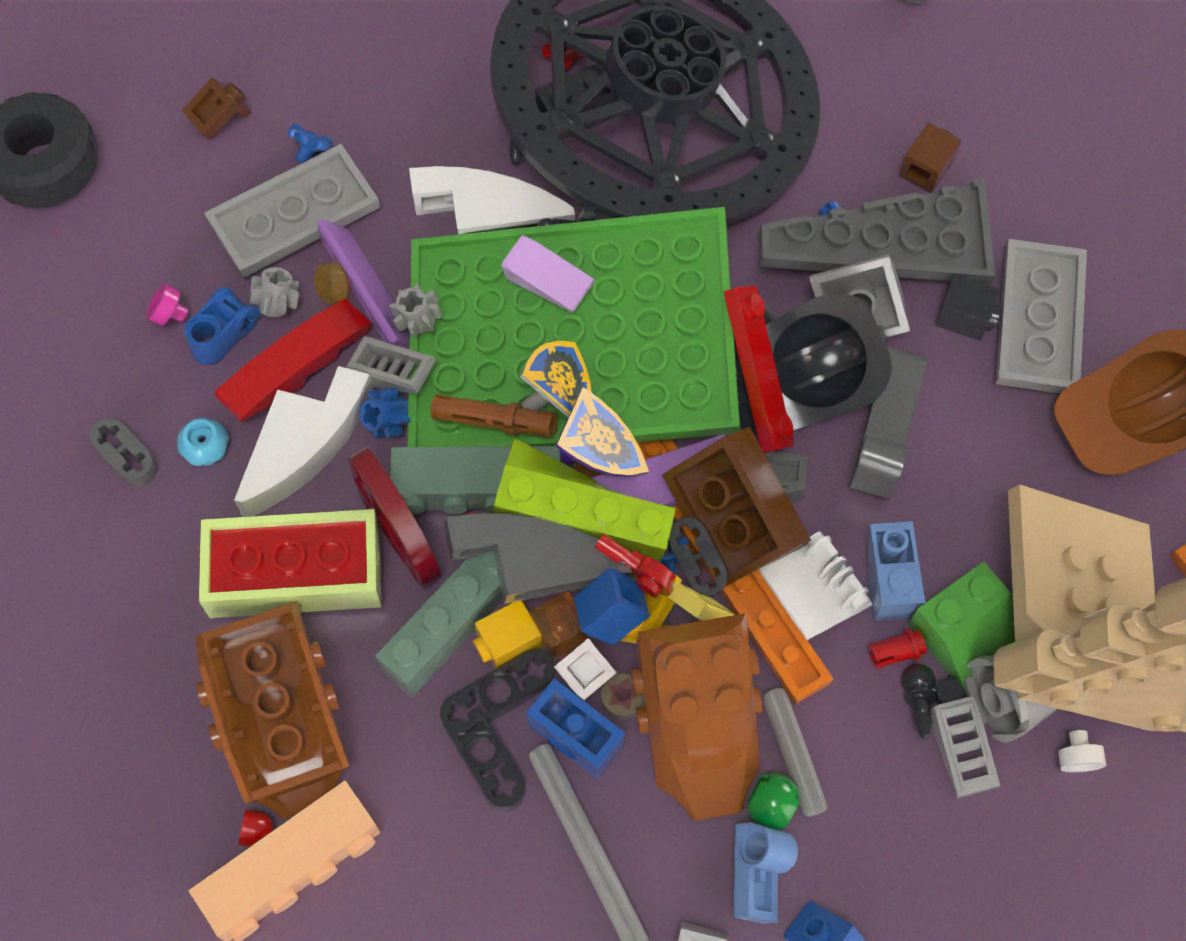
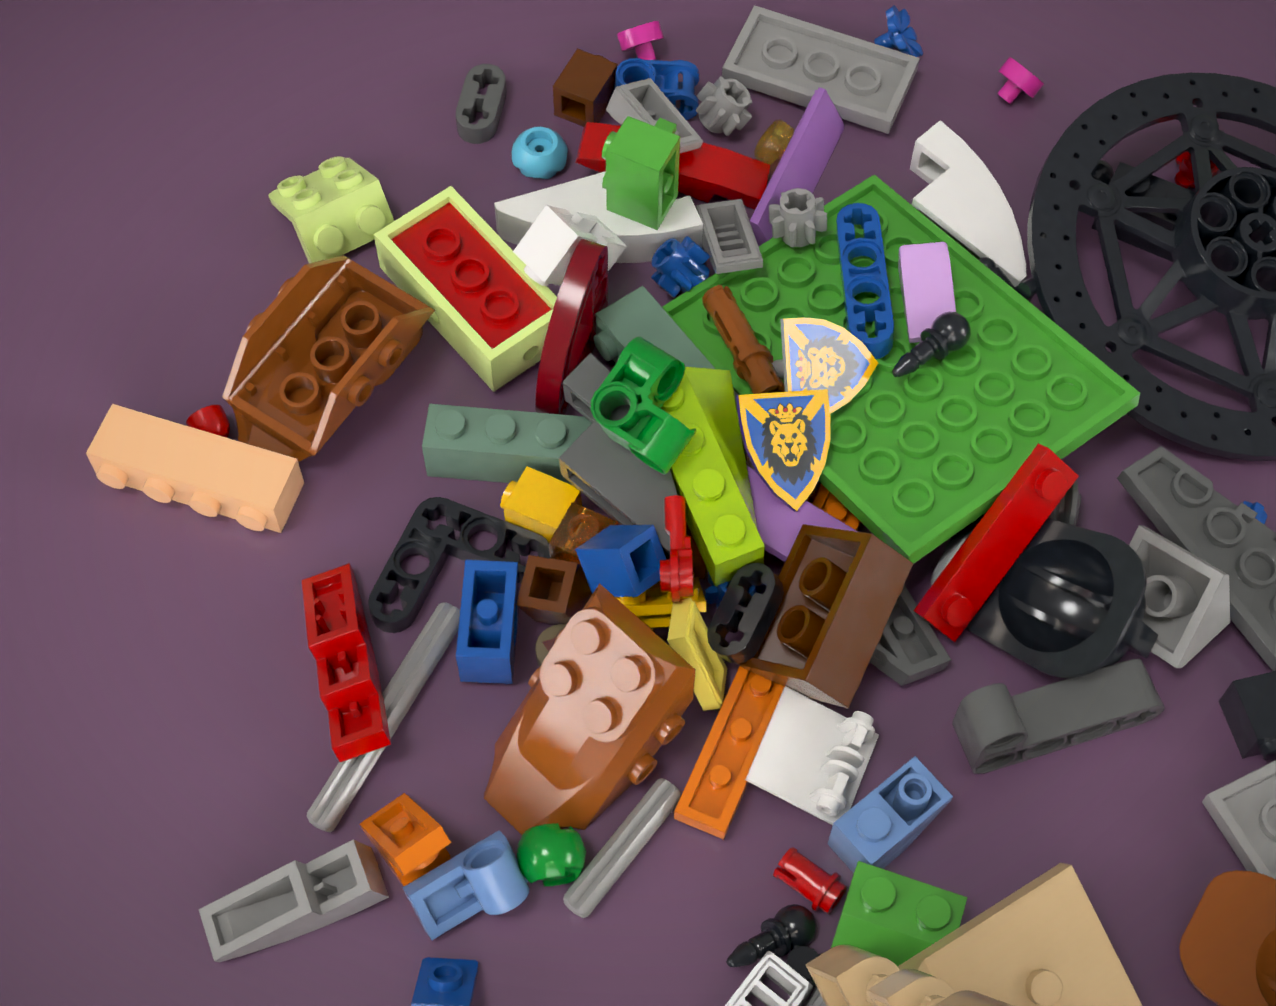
camera: 55 degrees right, 5 degrees down
none -> yellowish green bracket [268,156,394,263]
none -> red slope [302,563,391,762]
none -> orange slope [360,793,451,886]
none -> white brick [513,205,627,286]
none -> reddish brown brick [553,48,618,127]
none -> green piece [590,336,697,475]
none -> bright green brick [602,116,680,230]
none -> light grey slope [606,78,703,153]
none -> blue beam [836,203,894,359]
none -> black bar [892,312,971,377]
none -> dark pink tile [997,57,1044,105]

